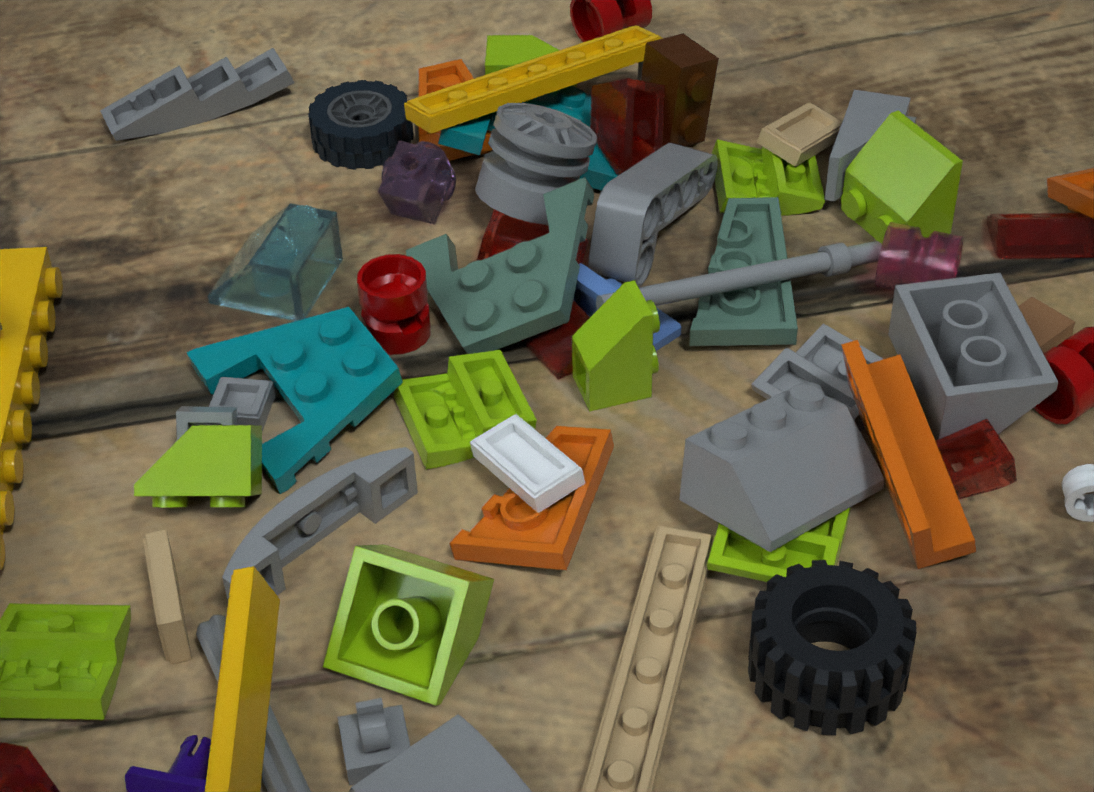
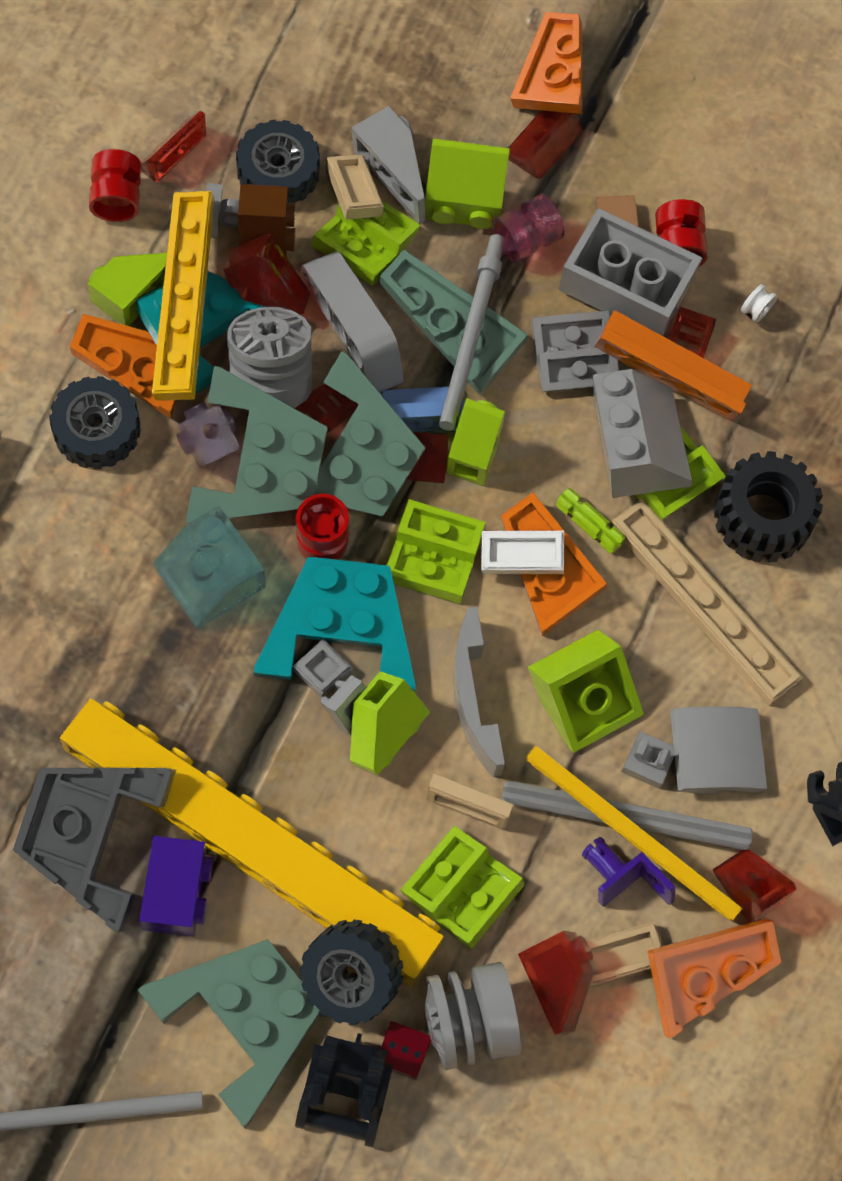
camera: 60 degrees left, 25 degrees up
none -> clear red slope [141,110,207,183]
none -> sand green wing [186,366,328,523]
none -> black wheel [236,119,320,203]
none -> lime axle [556,488,625,553]

